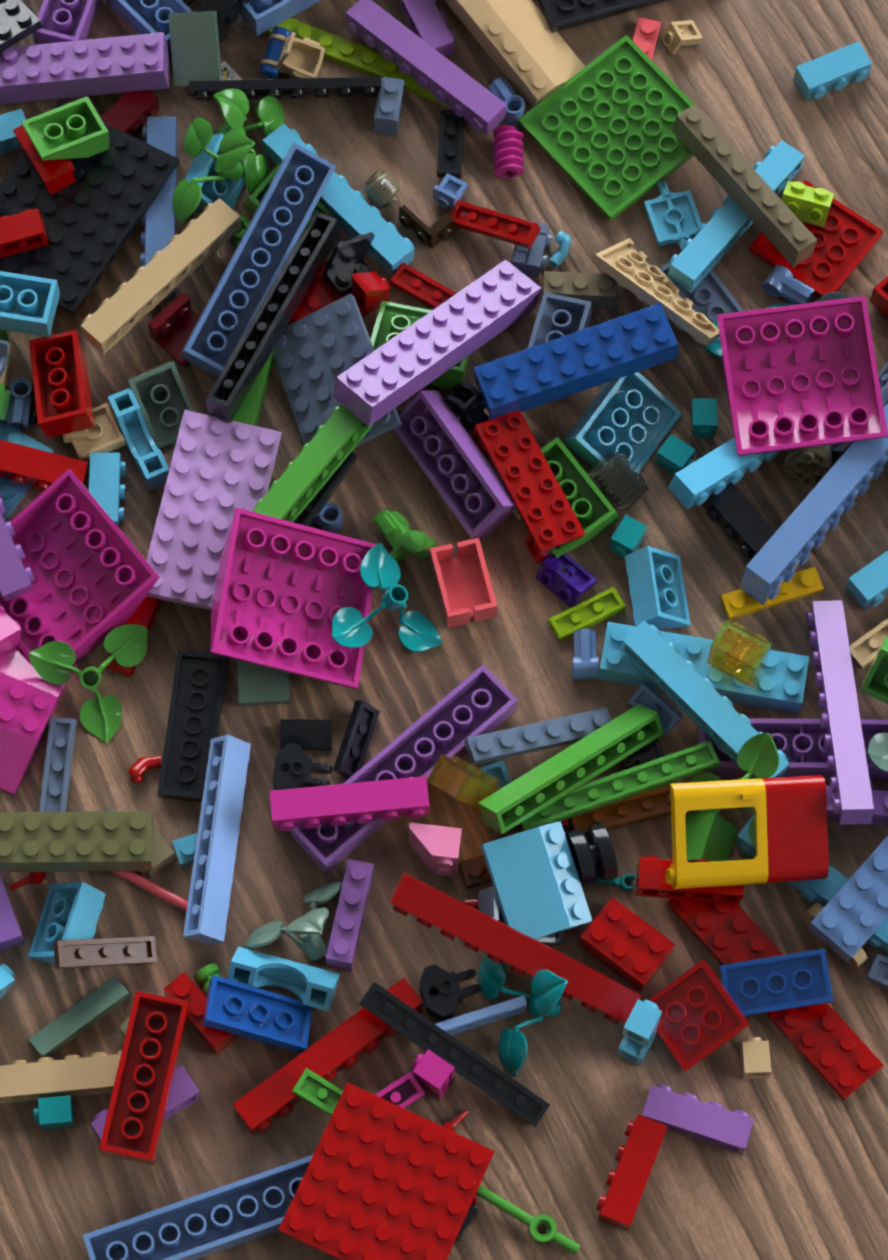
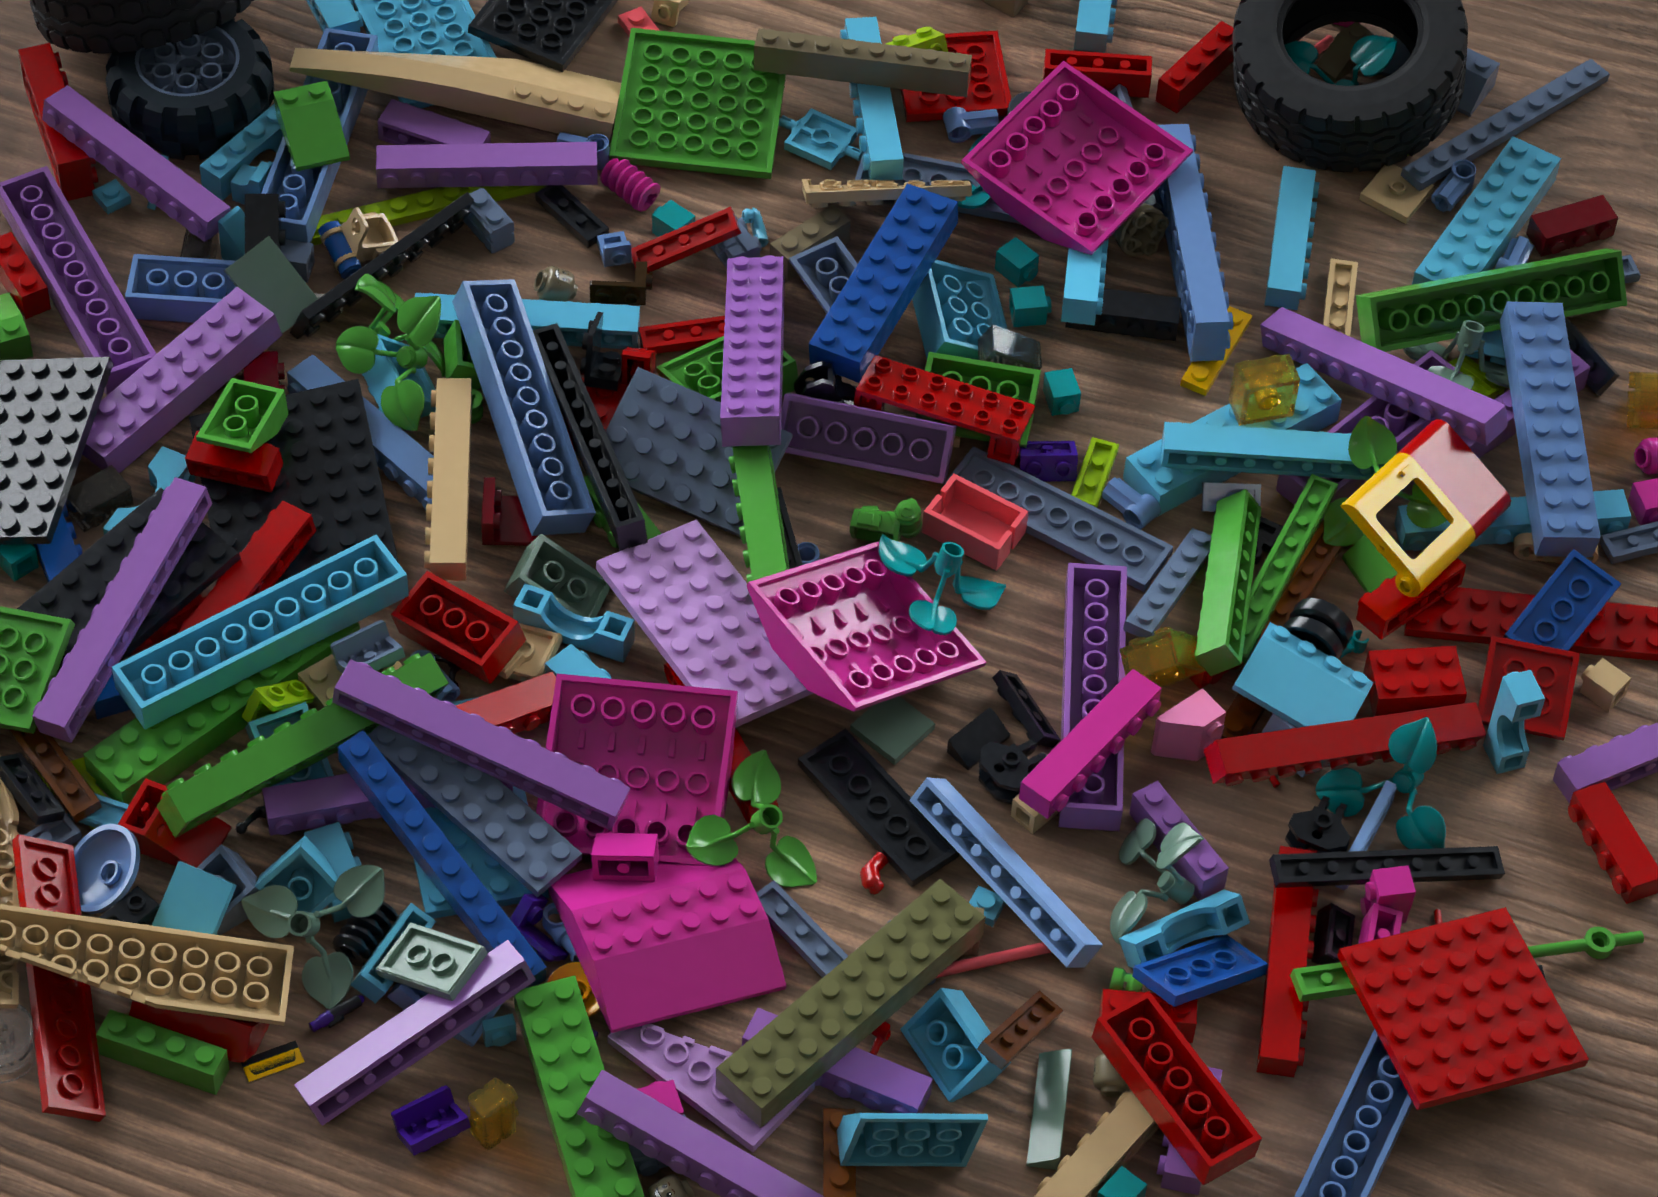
camera: 45 degrees left, 15 degrees down
medium azure slope [625,546,691,630] -> none
none -> sand blue brick [281,239,315,283]
none -> teal brick [652,199,695,237]
none -> sand blue plate [944,446,1173,592]
none -> black slope [1311,903,1355,965]

